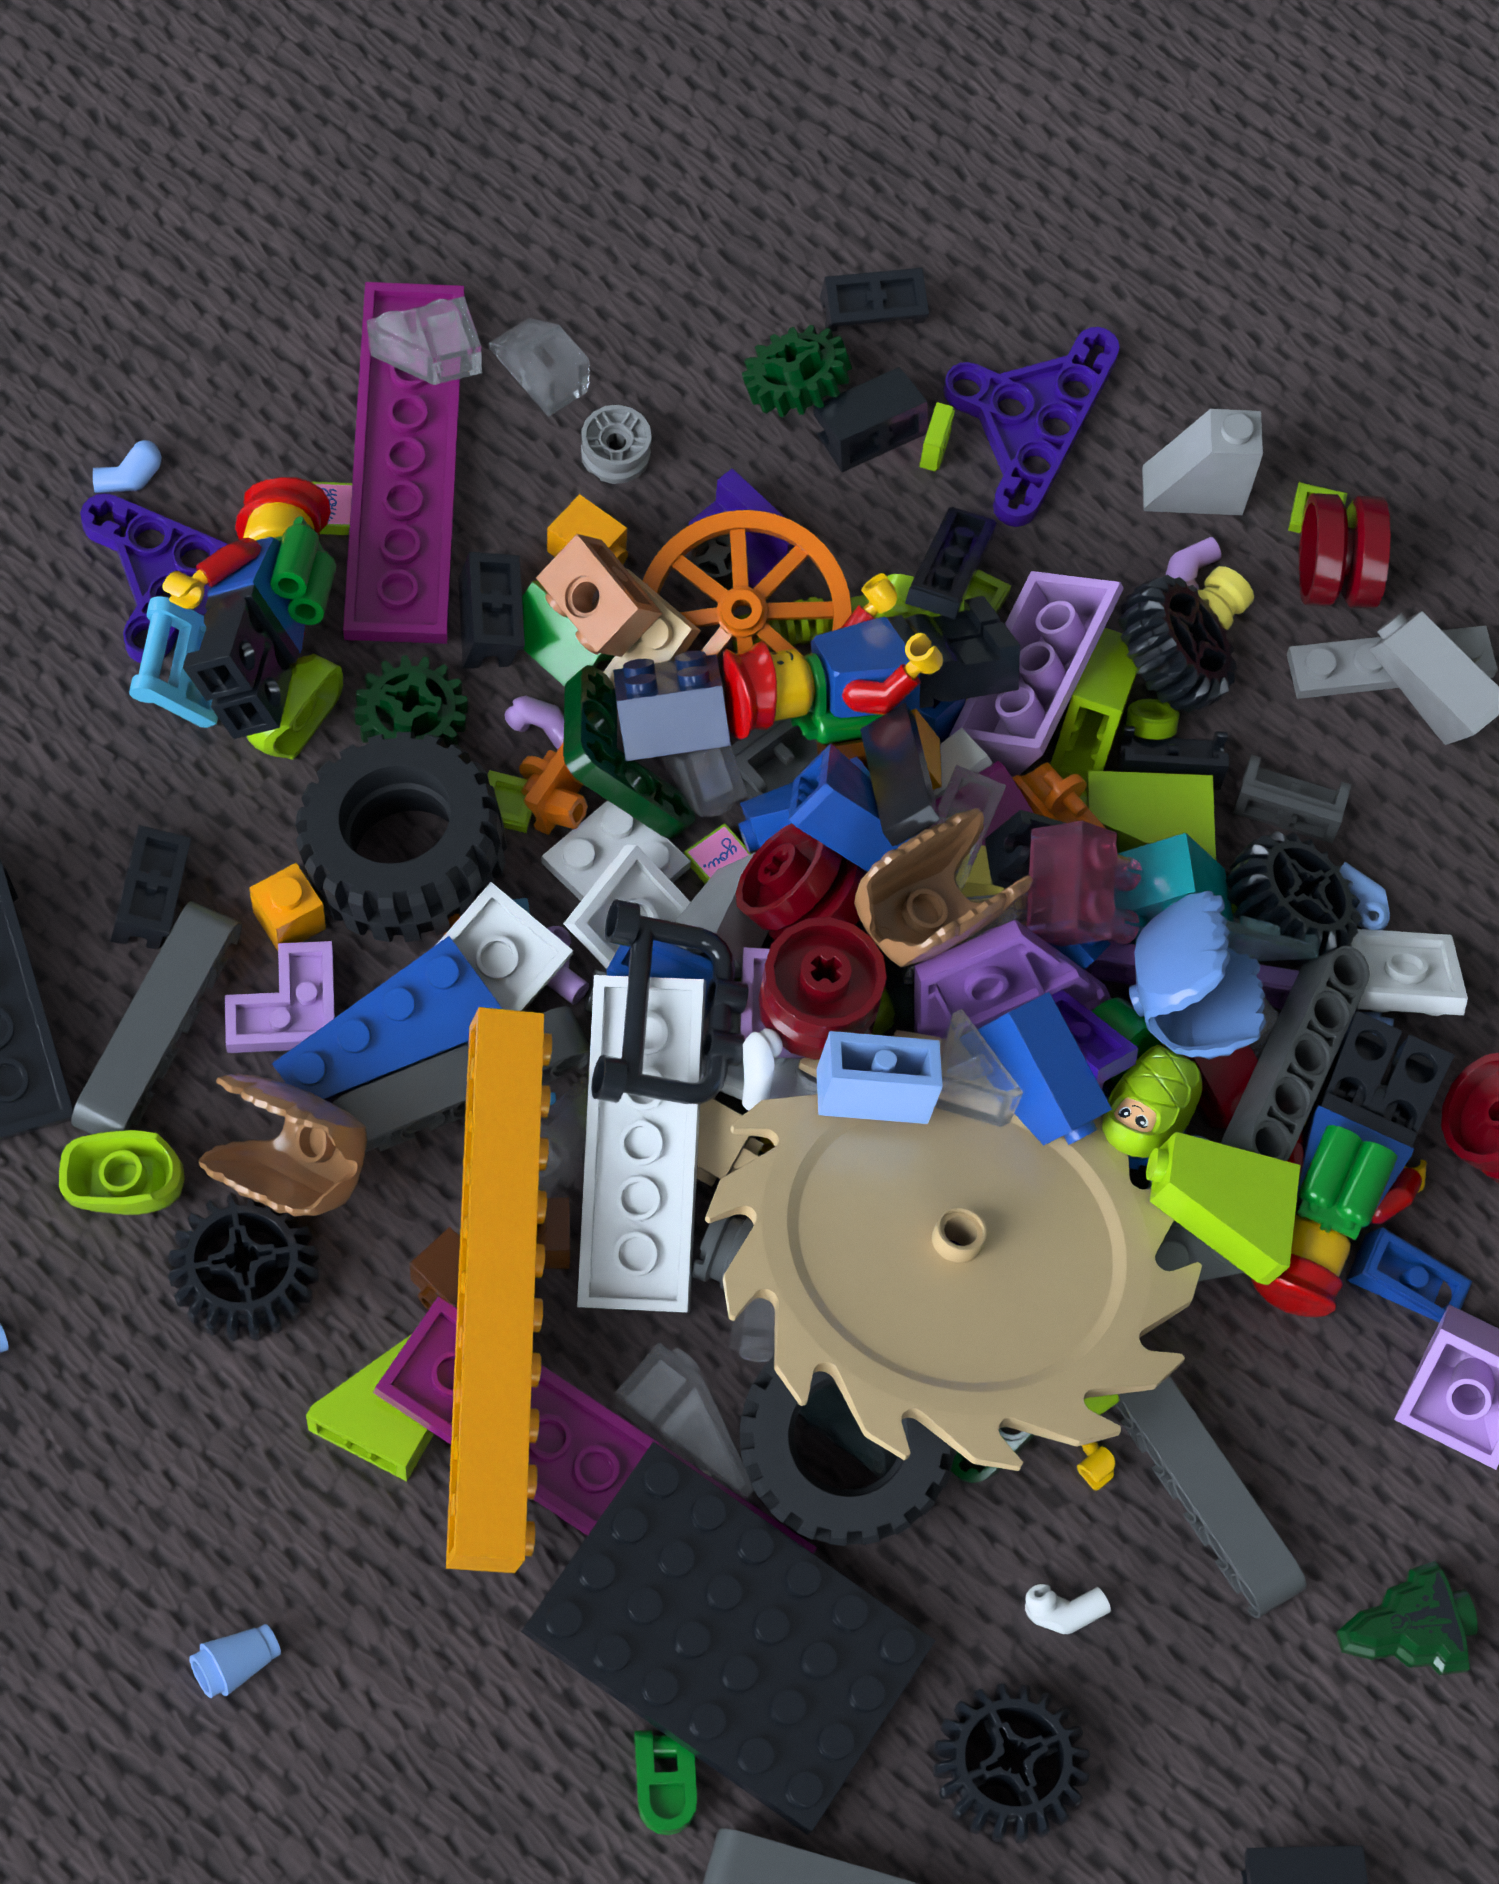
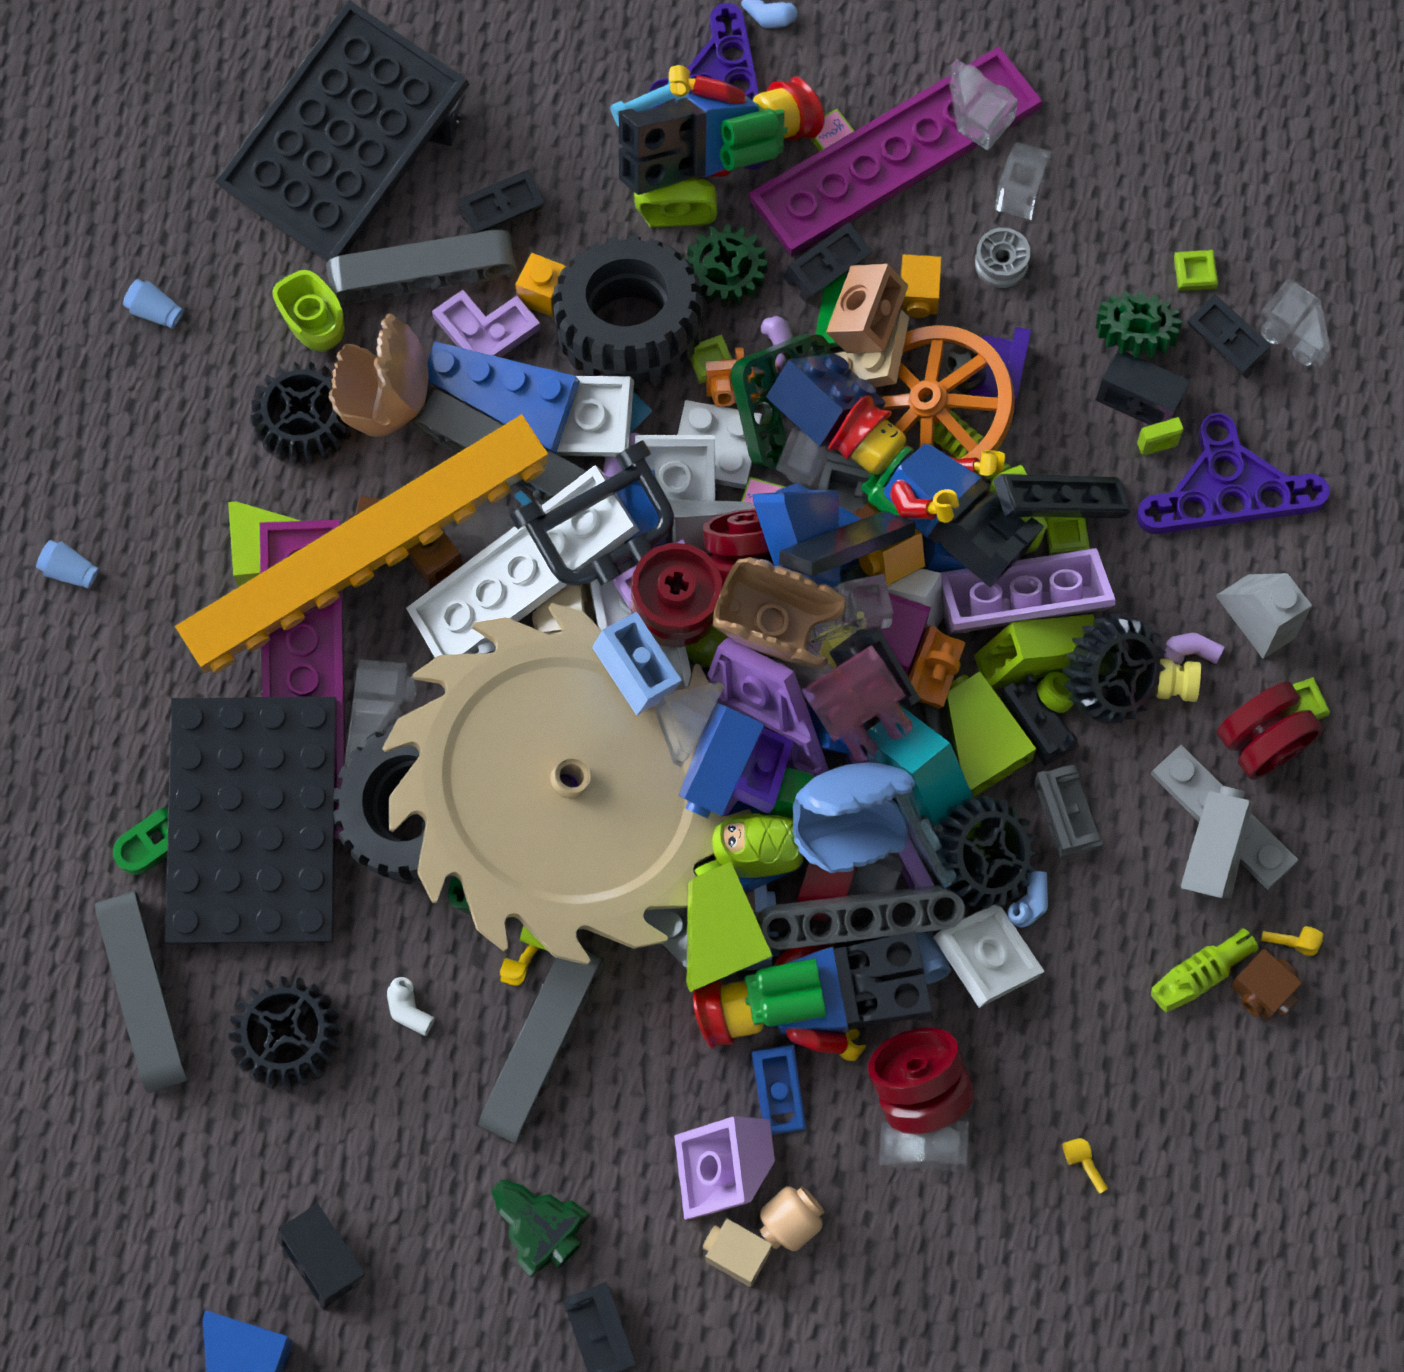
camera: 65 degrees right, 5 degrees up
white arm [742,1028,783,1111] -> none
none -> lime tile [1174,250,1218,291]
none -> clear slope [1256,278,1331,370]

